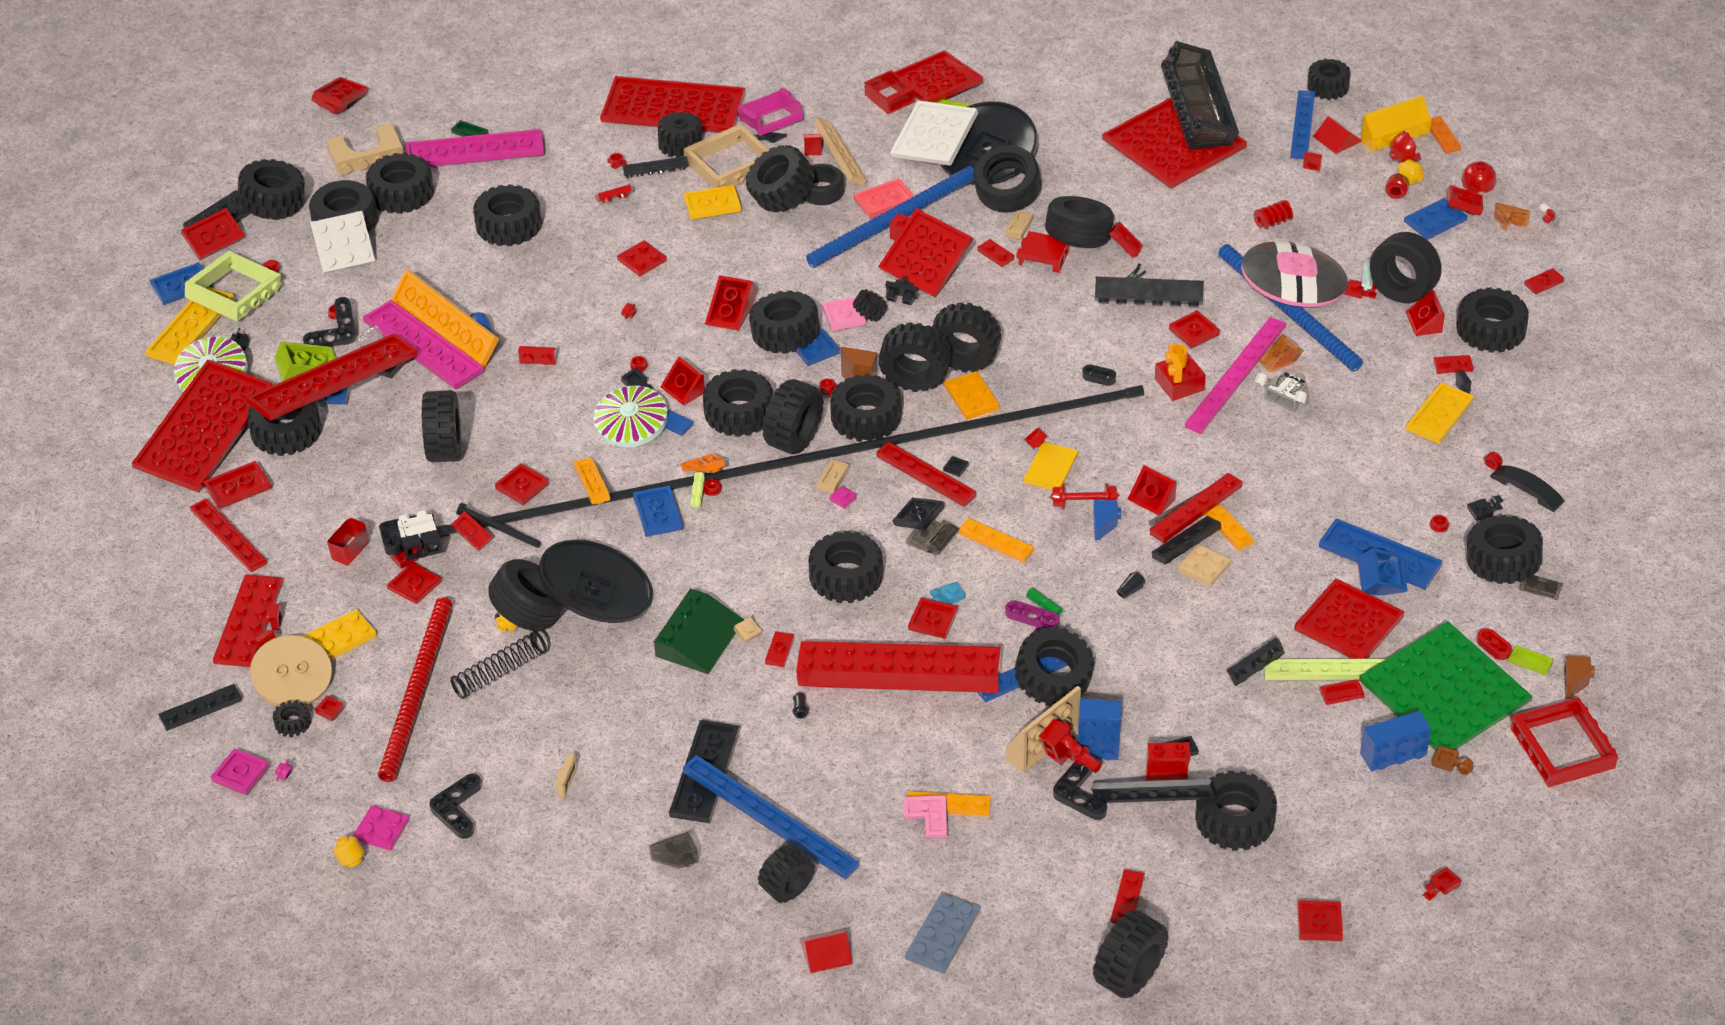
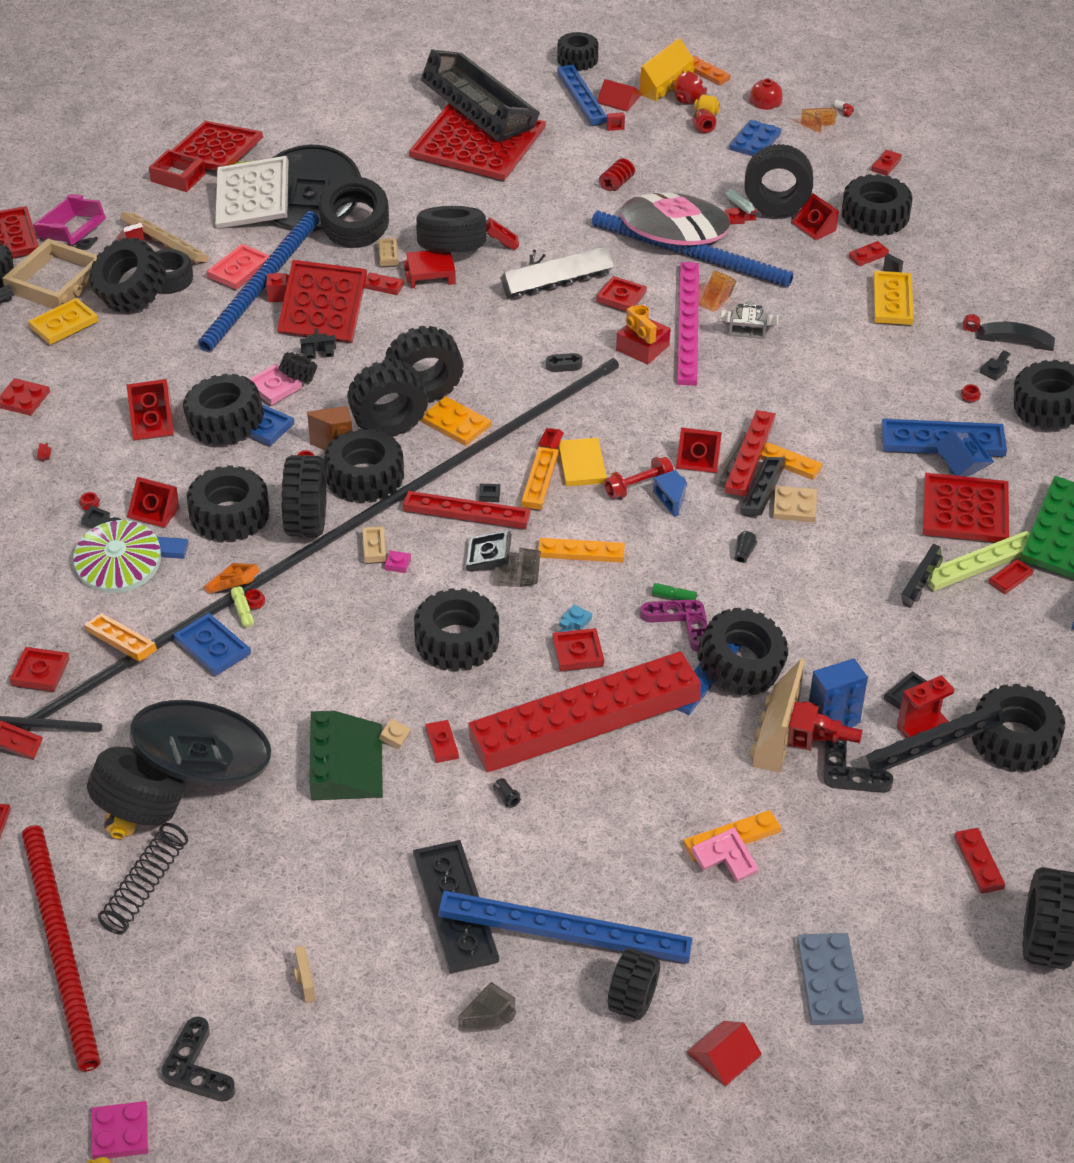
camera: 30 degrees left, 0 degrees up
red plate [1447,185,1484,215] -> none
none -> light orange plate [521,447,559,510]

